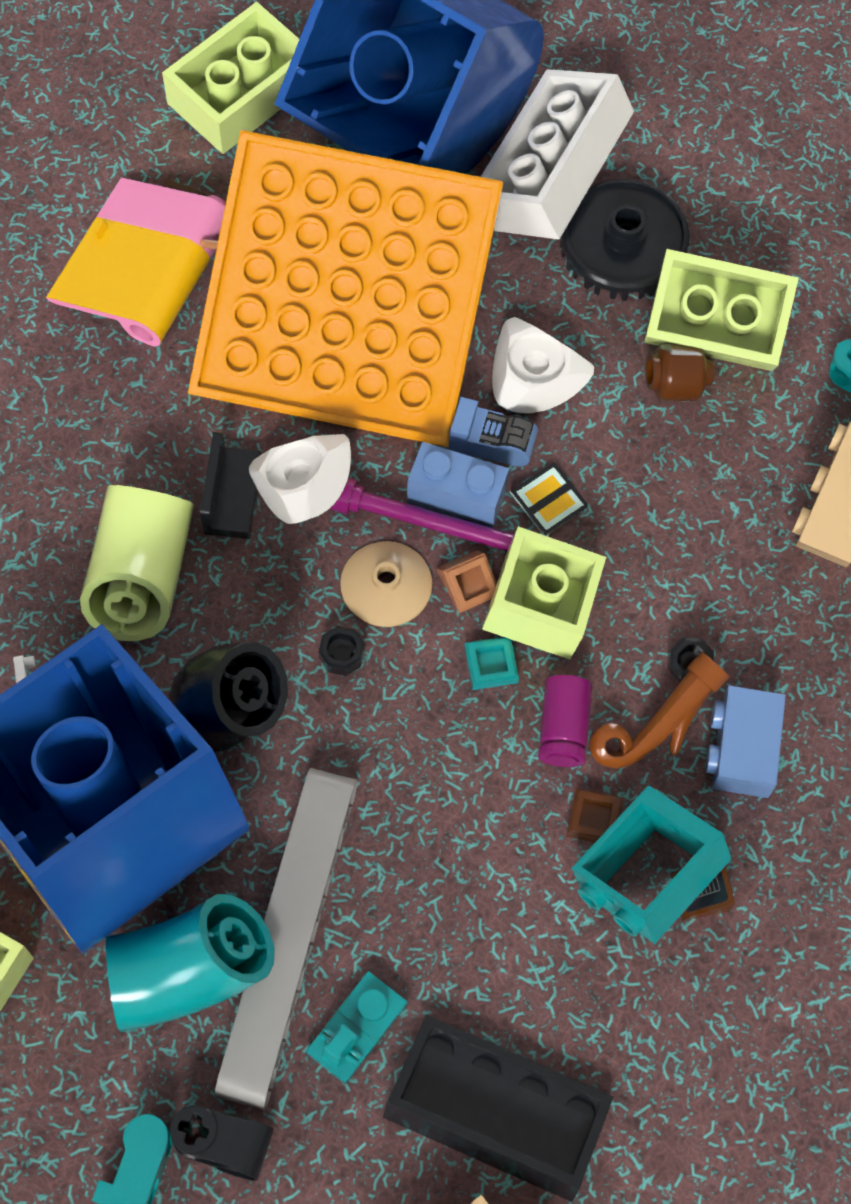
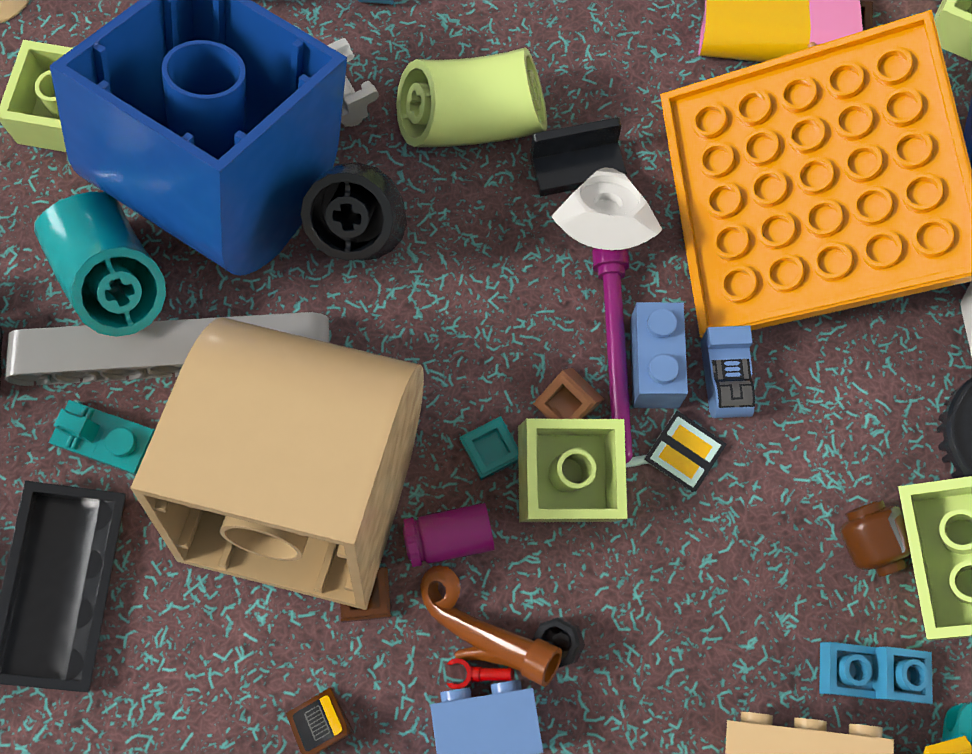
camera: 75 degrees right, 5 degrees up
black tile [318,626,365,676] -> none
tan dish [341,541,432,627] -> none
white hat [492,317,594,413] -> none
teal window [571,785,732,944] -> none
none -> tan brick [131,317,424,610]
none -> red hand [446,658,514,689]
none -> dark azure slope [819,642,933,704]

